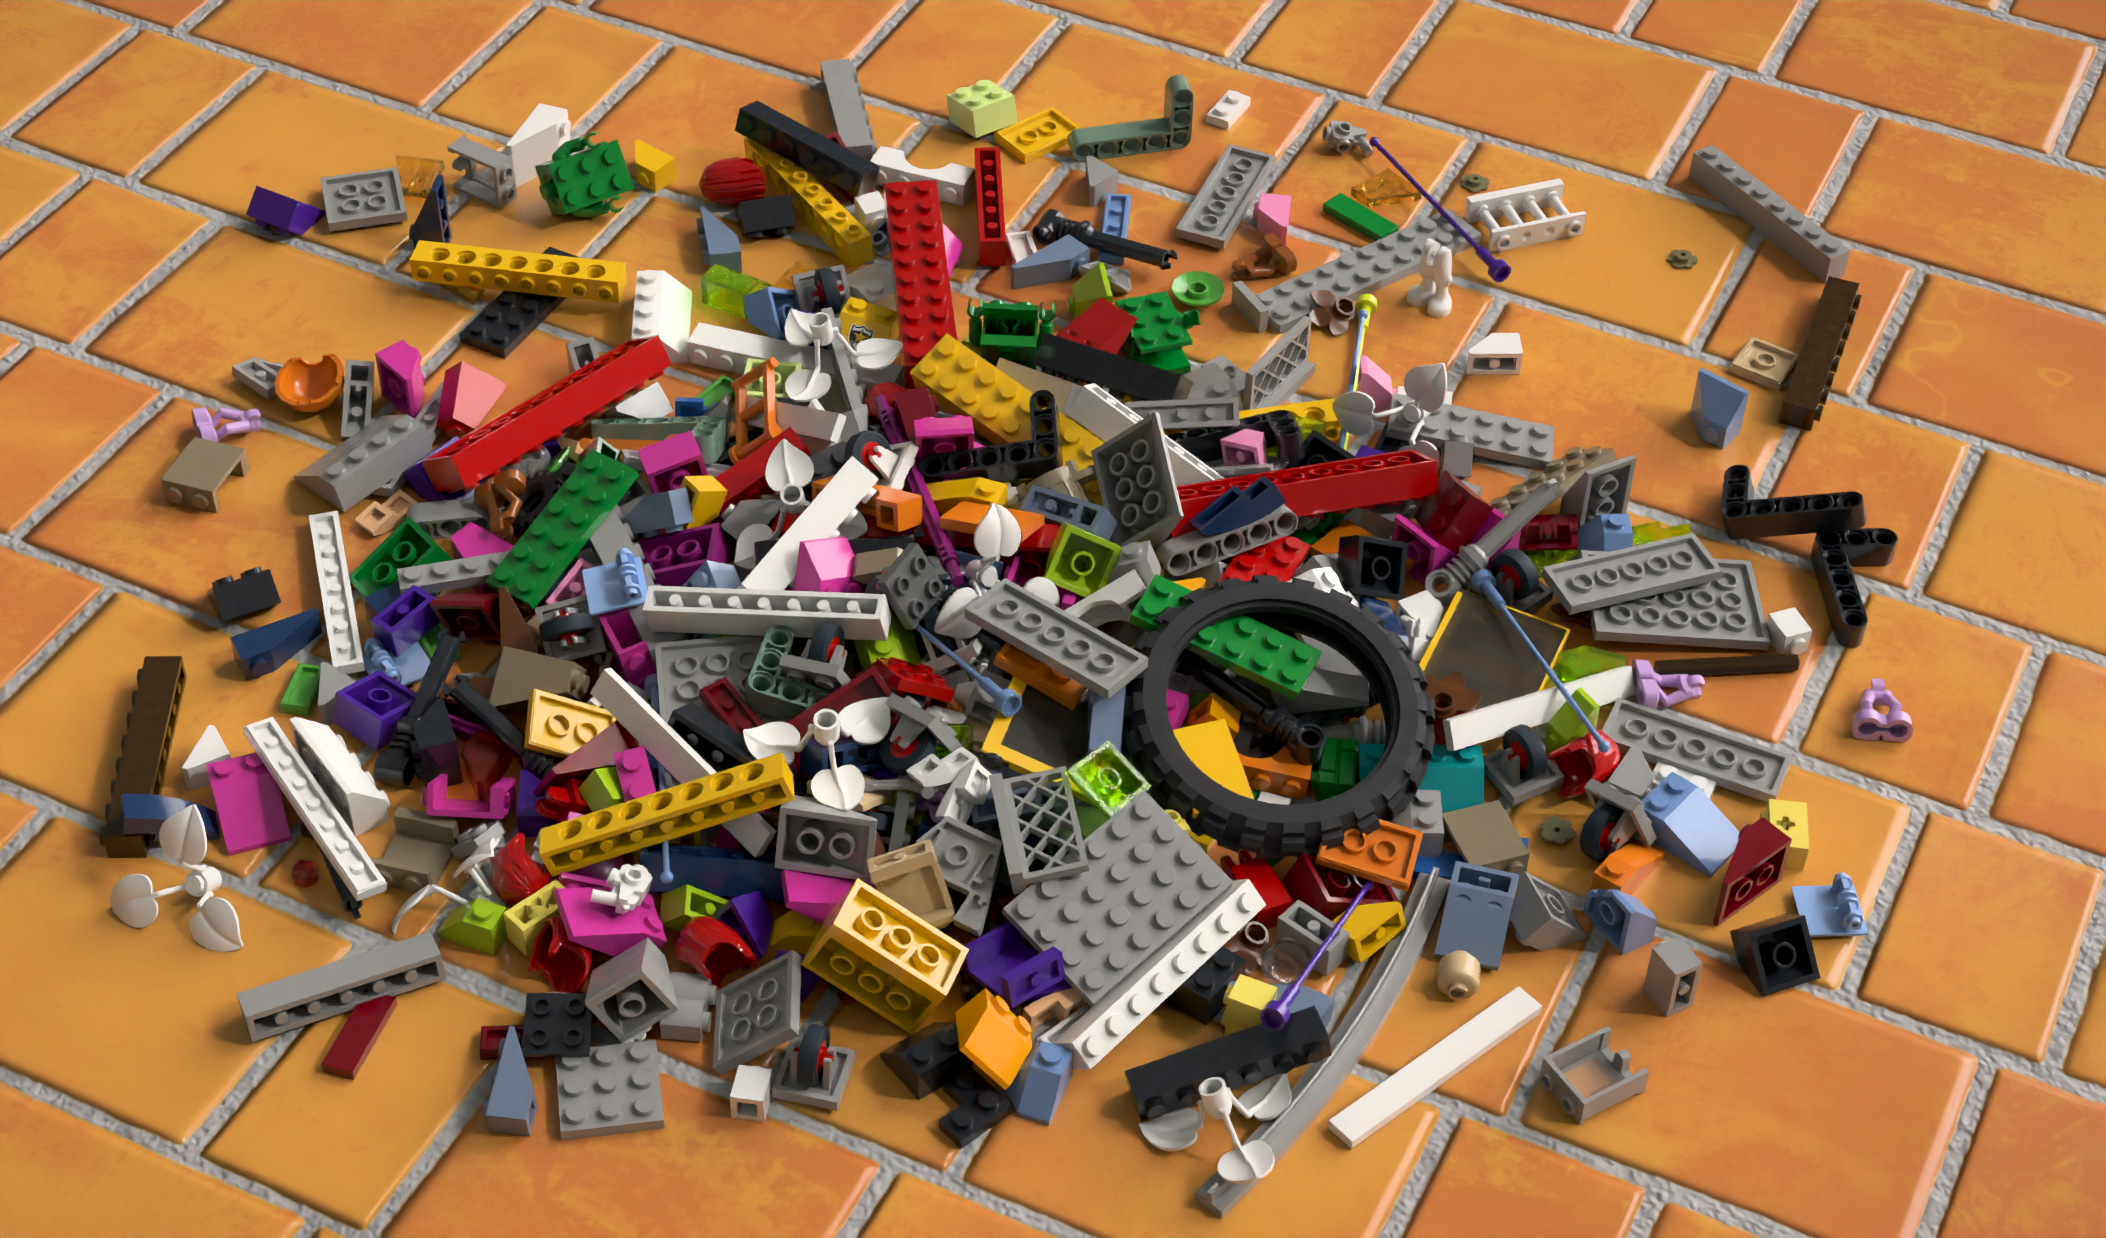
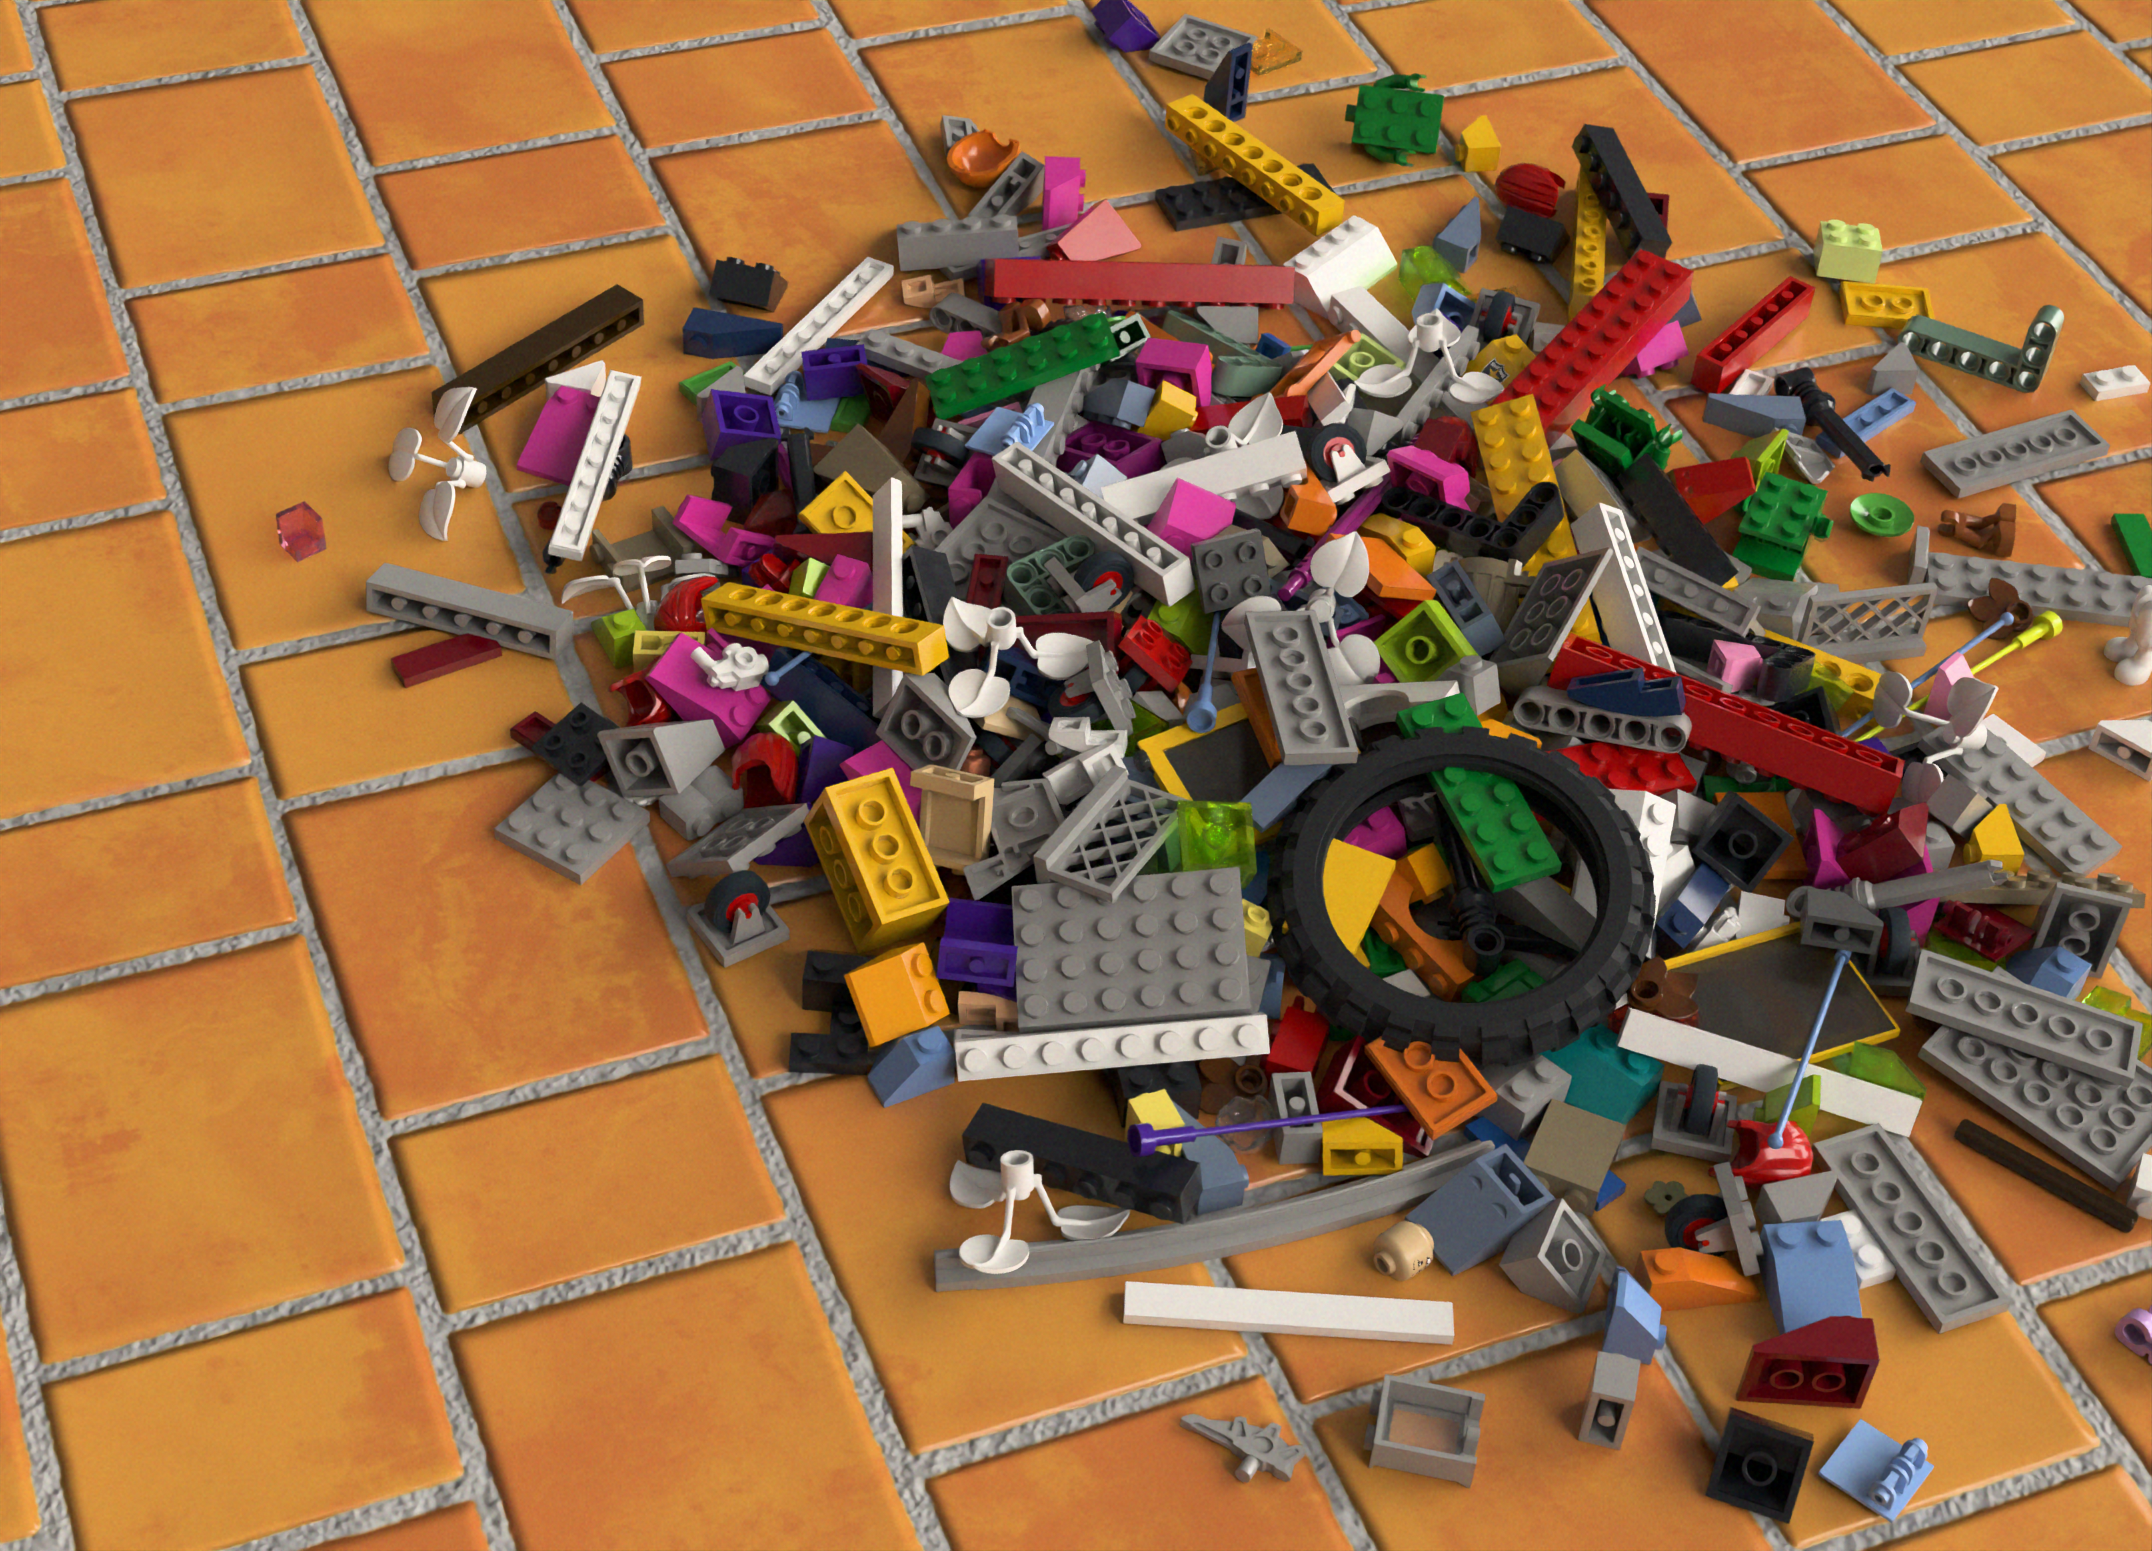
camera: 40 degrees right, 0 degrees up
dark blue slope [119,794,219,842] -> none
dark tan panel [161,437,249,513] -> none
lavender piece [192,407,262,442] -> none
white slope [290,717,390,837] -> none
green slope [349,516,453,597] -> none
black piece [374,628,467,788] -> none
light grey window [447,134,517,209] -> none
sand blue slope [482,1026,538,1136] -> none
white slope [506,103,571,188] -> none
white brick [730,1065,773,1122] -> none
light grey brick [820,59,877,161] -> none
white arch [870,146,975,206] -> none
bright pink slope [1253,193,1291,245] -> none
lavender piece [1631,660,1705,710] -> none
light yellow brick [1759,799,1809,870] -> none
none -> clear pink panel [276,501,327,562]
none -> light grey piece [1180,1414,1305,1483]
none -> dark grey slope [1800,887,1884,955]
none -> yellow slope [1963,804,2024,876]

